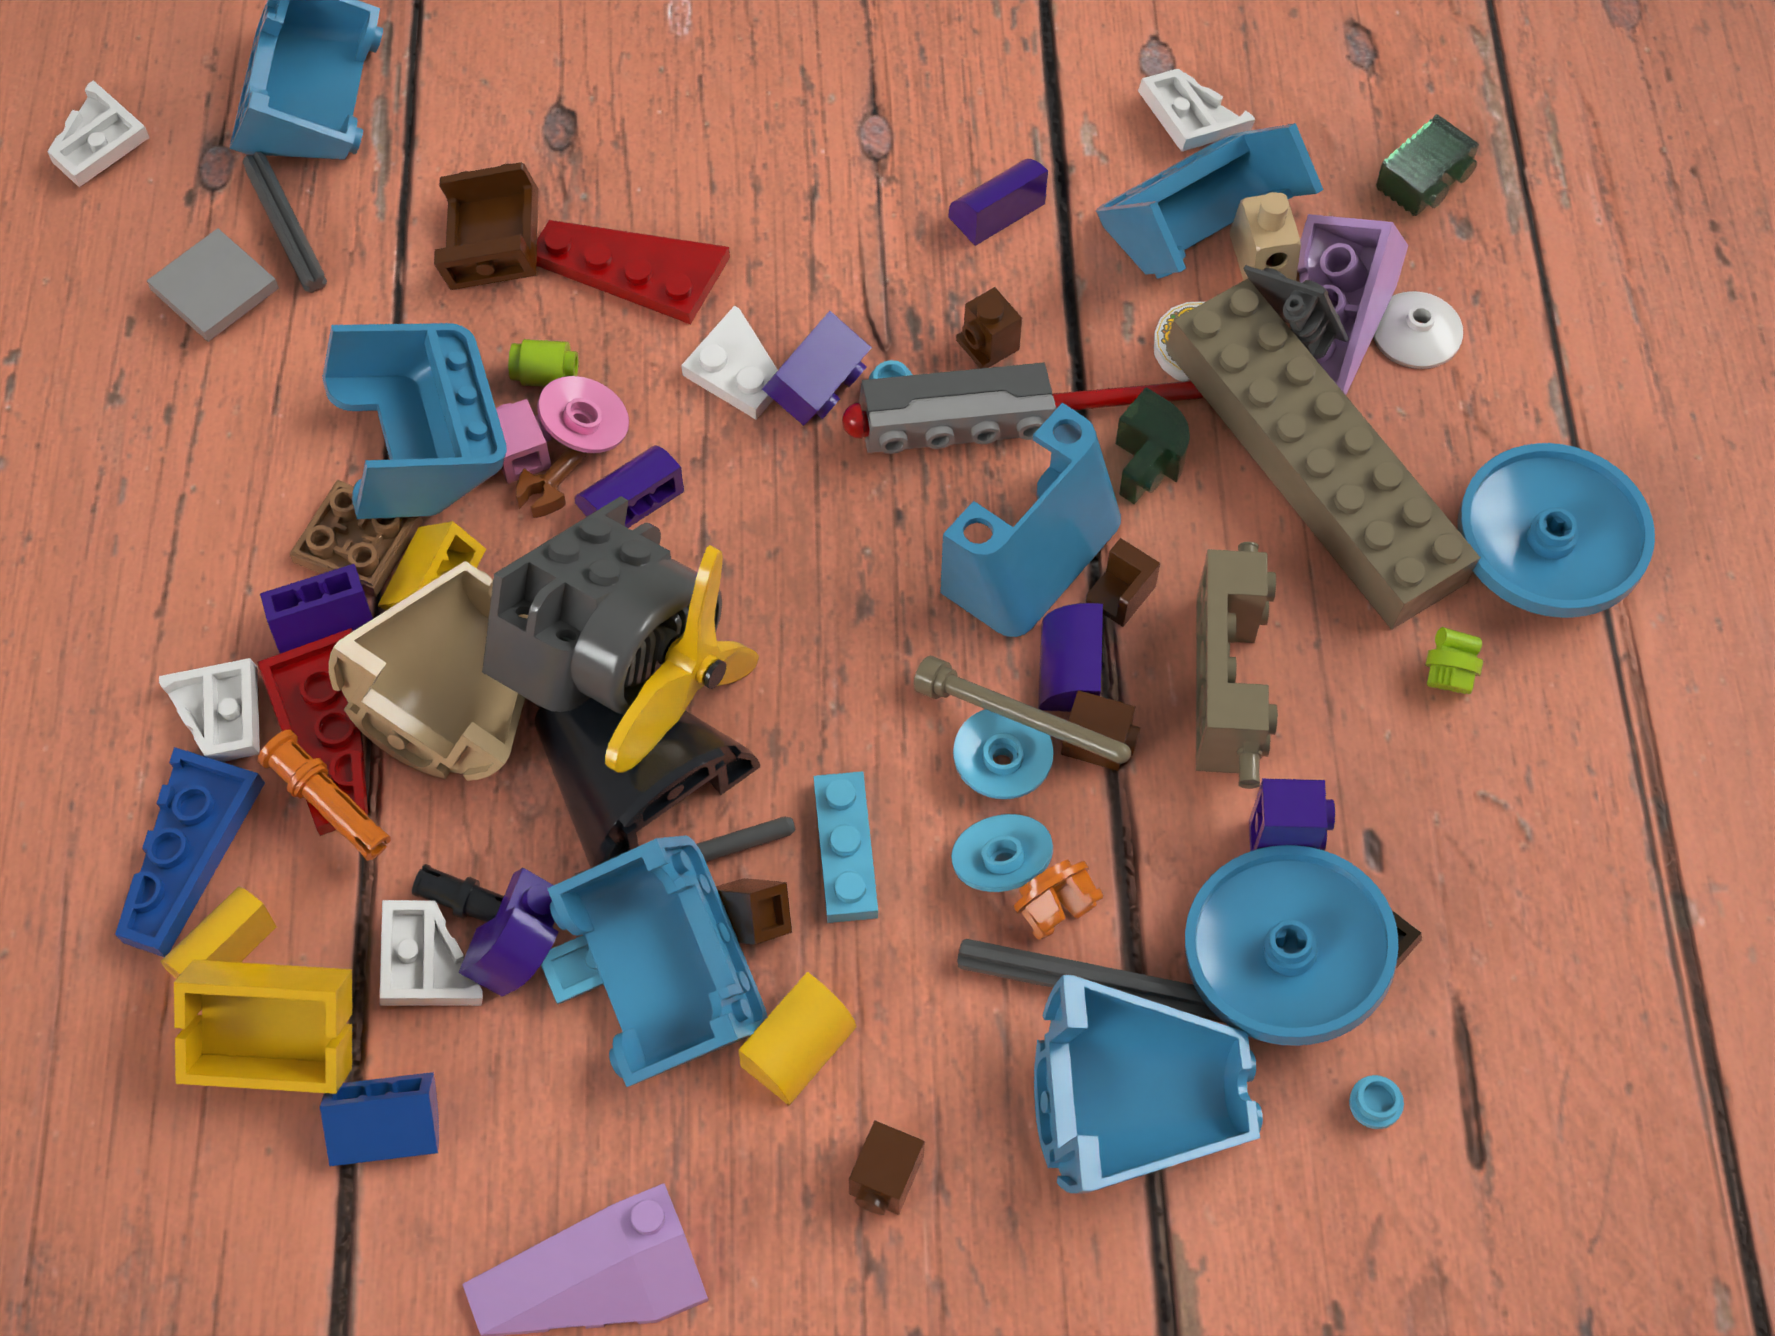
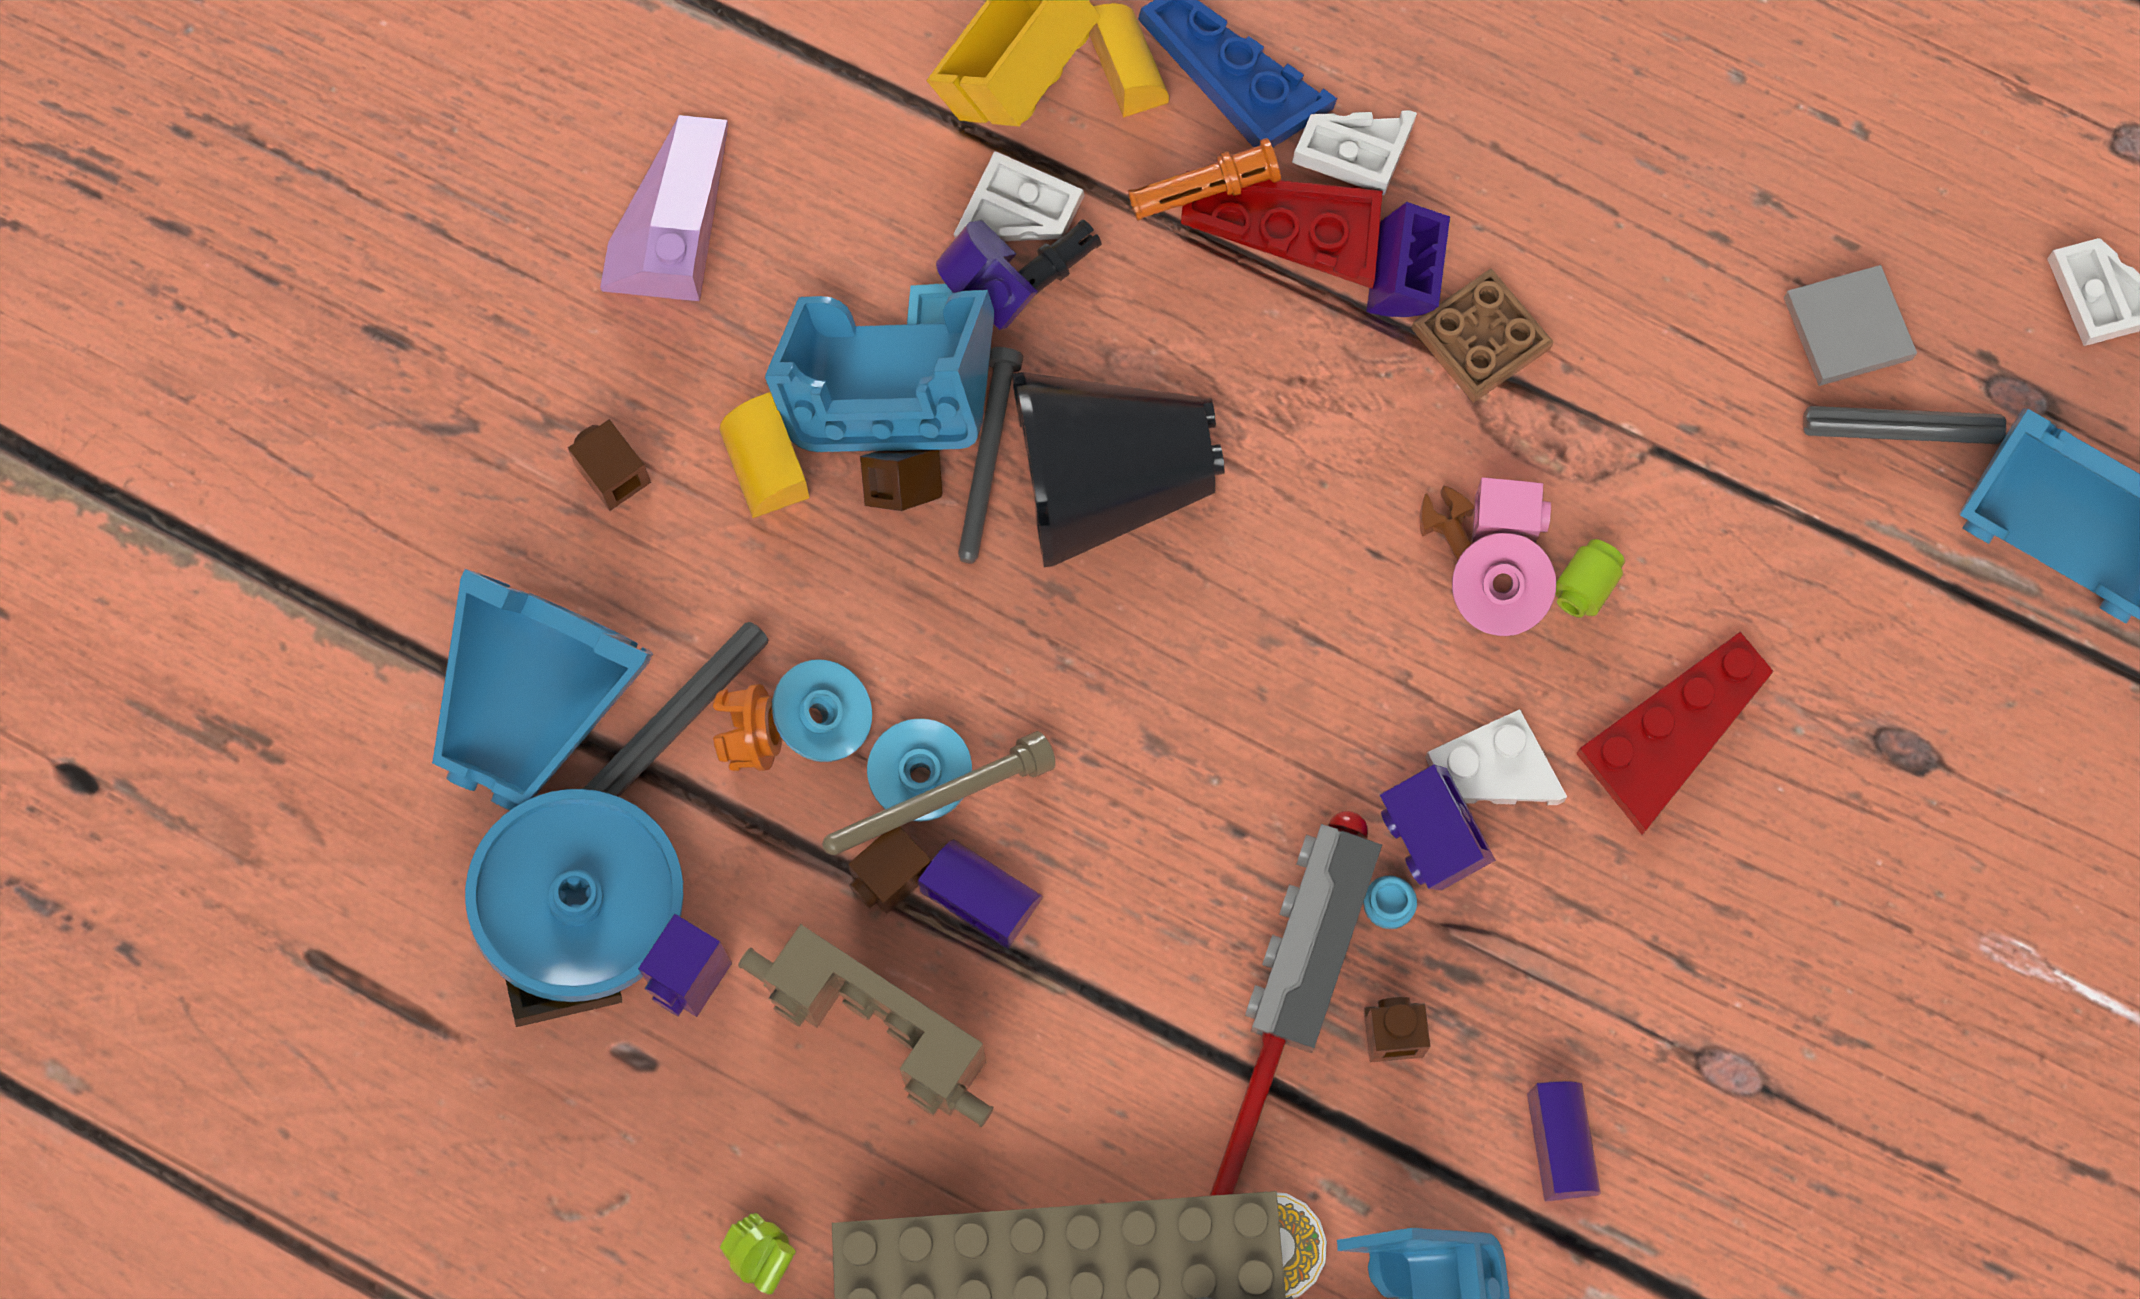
camera: 120 degrees right, 10 degrees up
blue brick [320,1072,439,1166] -> none
dark azure windscreen [322,323,507,519] -> none
tan cone [329,561,528,781] -> none
yellow brick [378,521,486,611] -> none
reddish brown panel [434,162,539,290] -> none
dark grey brick [482,496,759,773] -> none
dark purple brick [574,445,684,528] -> none
medium azure plate [813,771,878,923] -> none
dark azure windscreen [940,403,1121,637] -> none
reddish brown panel [1086,538,1160,627] -> none
clear green brick [1115,387,1190,504] -> none
medium azure plate [1349,1075,1404,1129] -> none

